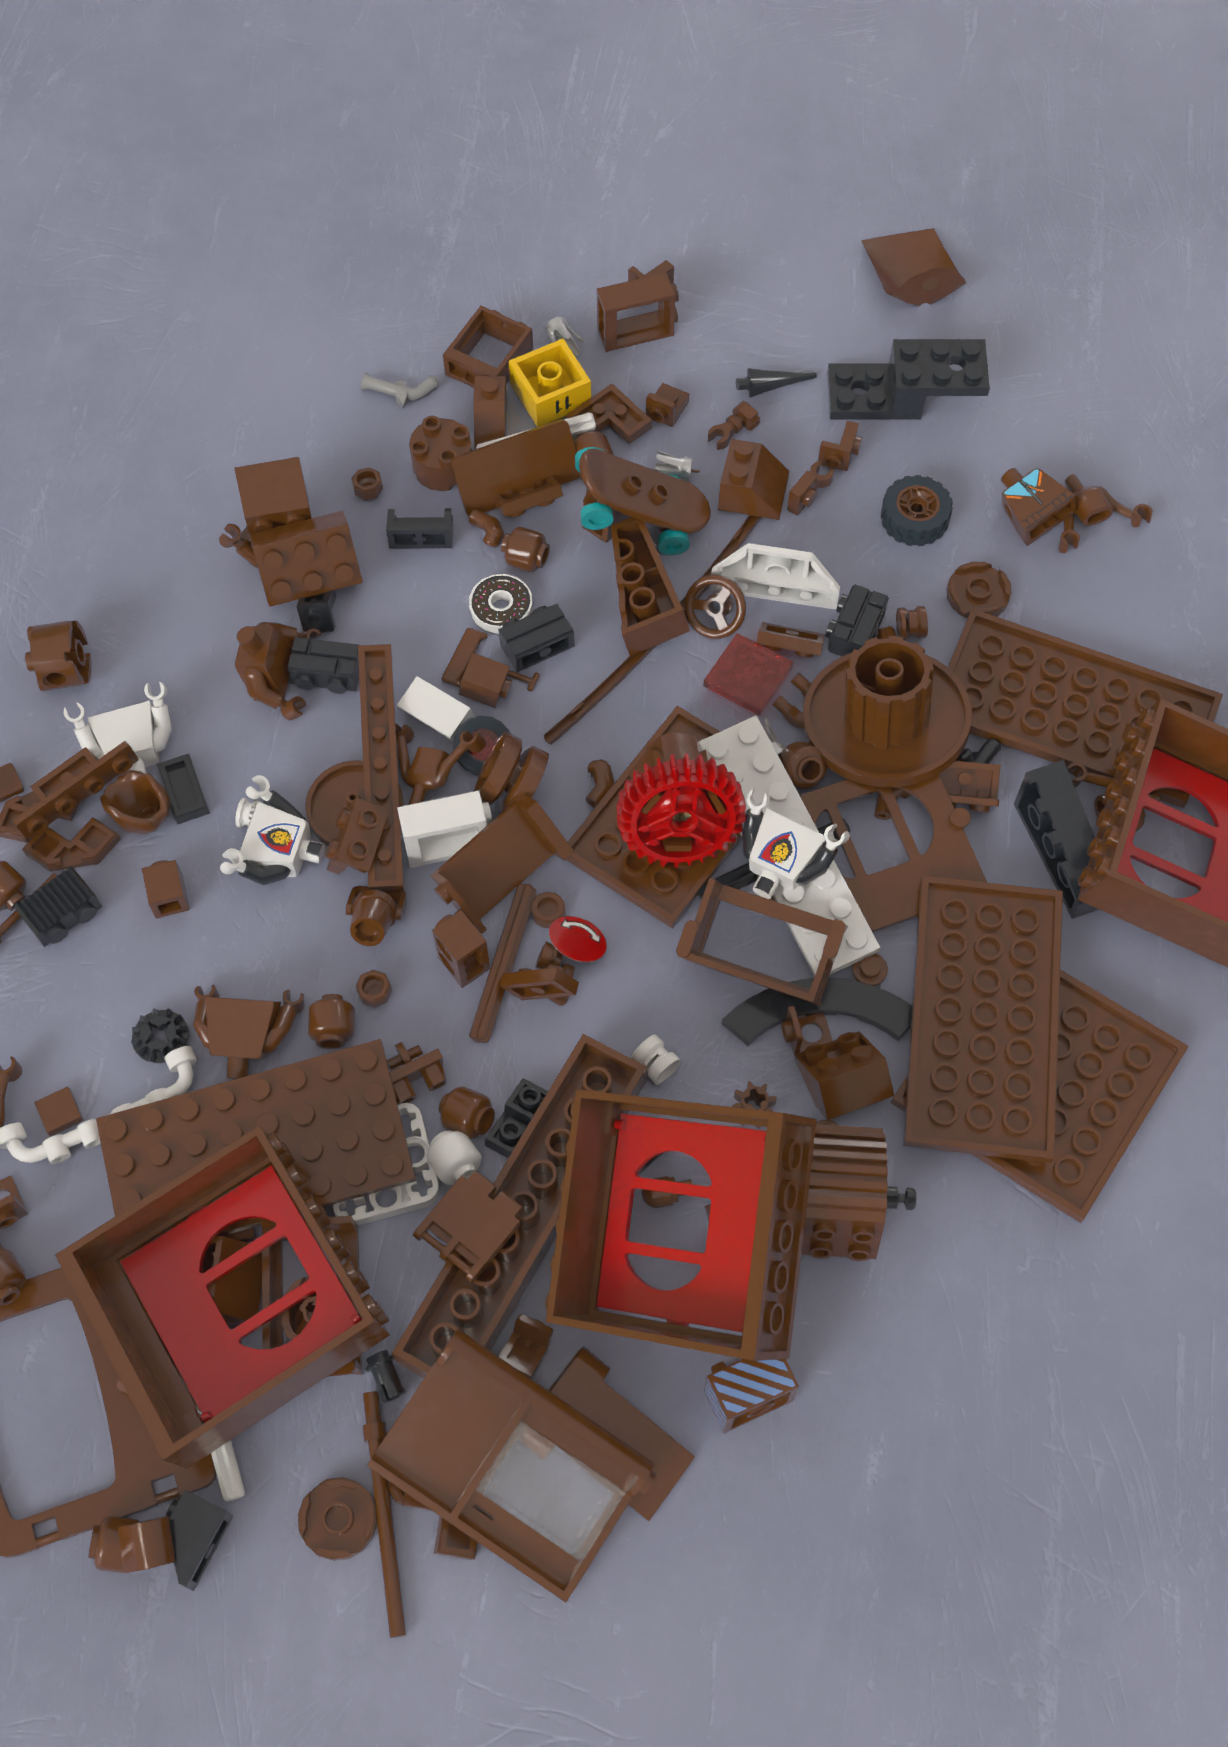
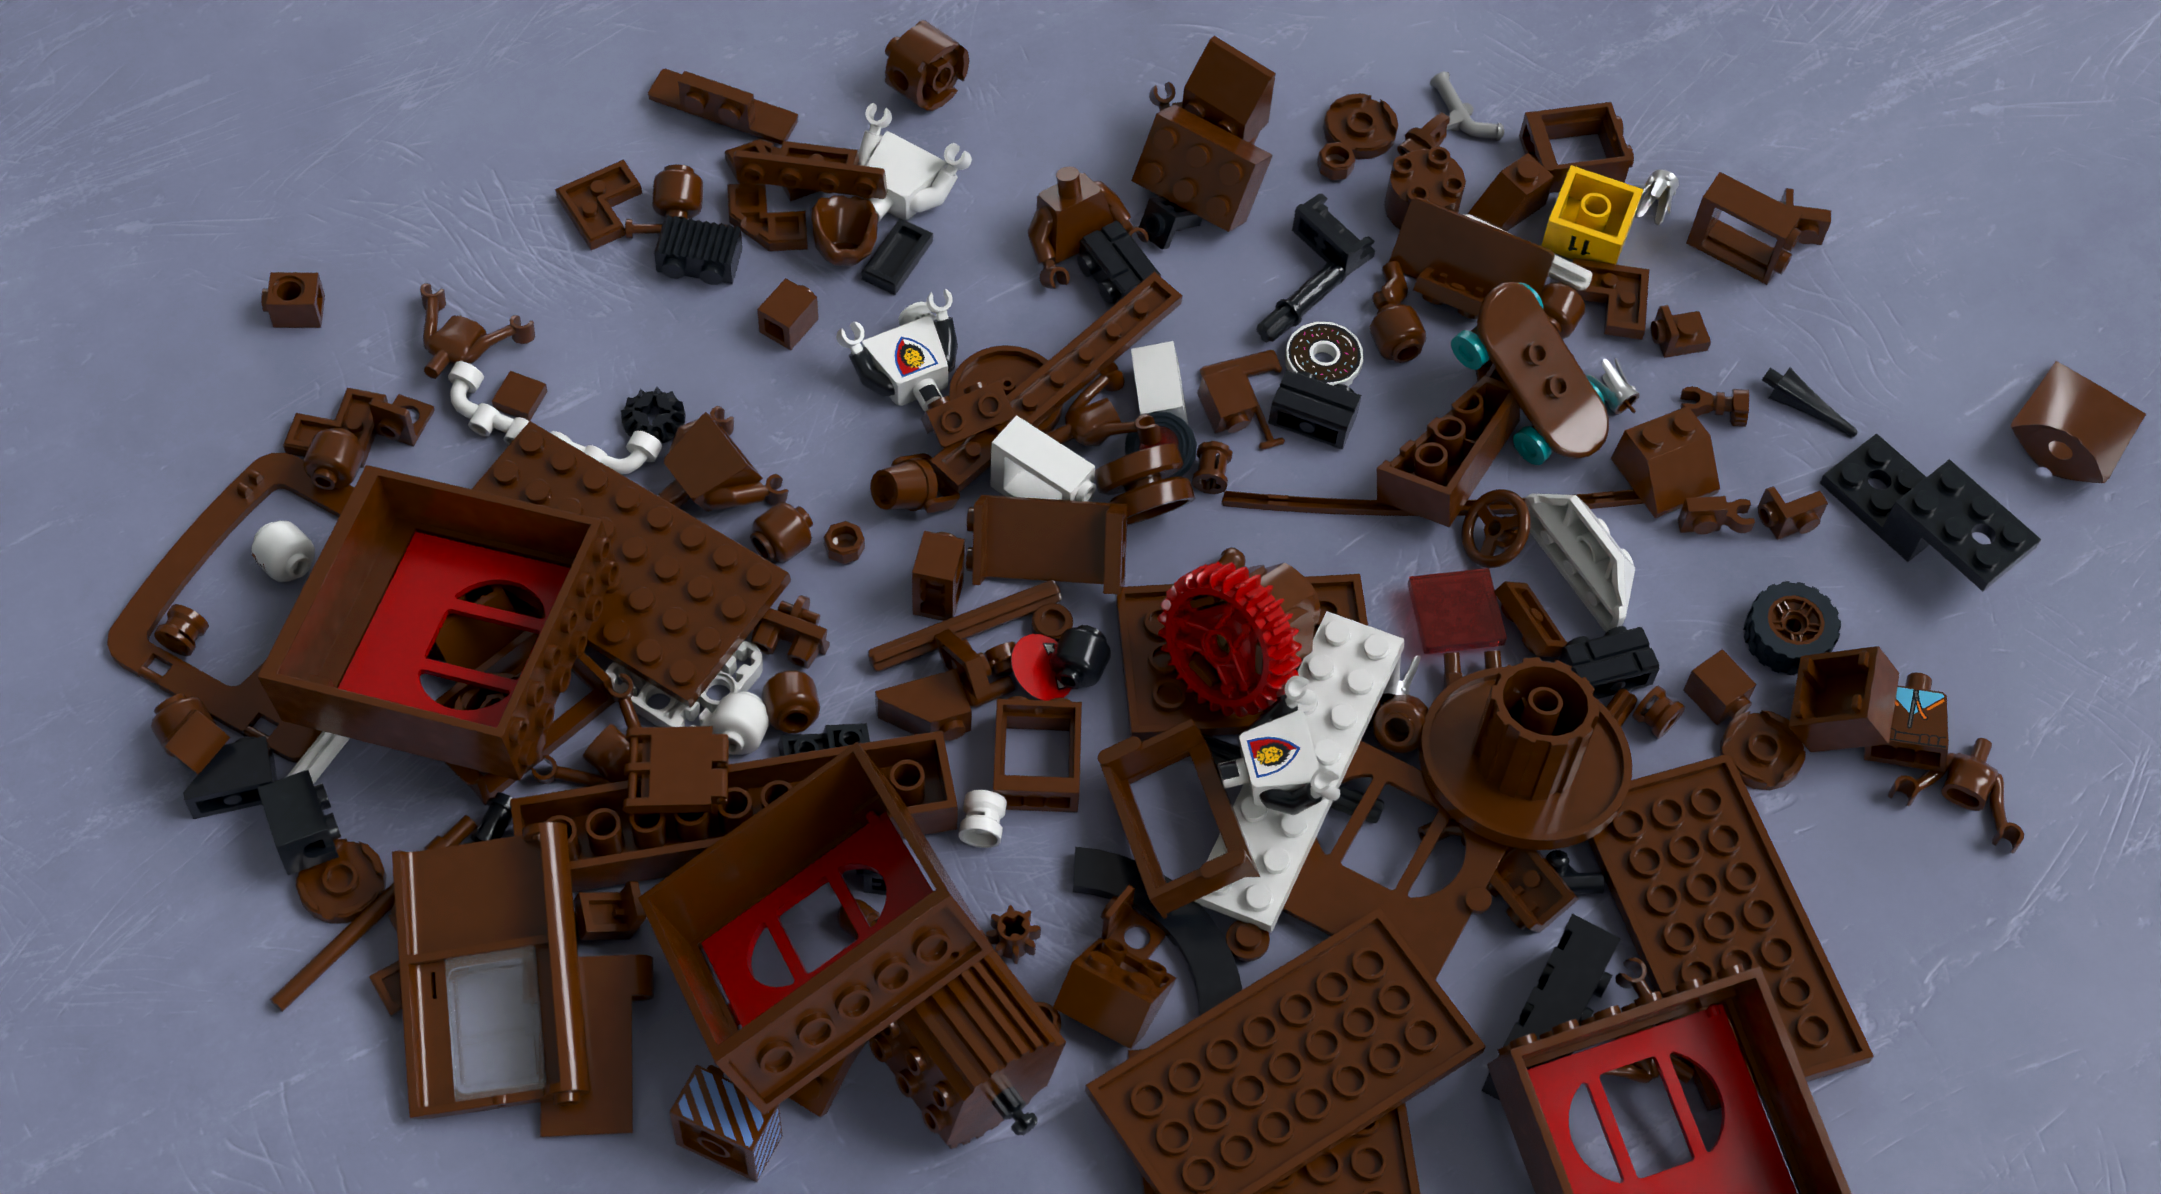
camera: 45 degrees right, 5 degrees down
none -> reddish brown wheel [154,604,209,656]
none -> white head [251,521,315,582]
none -> black brick [257,770,341,875]
none -> reddish brown piece [531,673,643,787]
none -> reddish brown slope [875,669,972,741]
none -> reddish brown window [993,696,1082,812]
none -> black head [1050,625,1111,689]
none -> reddish brown bush [1192,441,1233,494]
none -> black axle [1256,261,1346,342]
none -> reddish brown tile [1323,93,1398,159]
none -> reddish brown piece [1397,112,1450,156]
none -> reddish brown brick [1683,649,1757,725]
none -> reddish brown container [1789,646,1900,752]

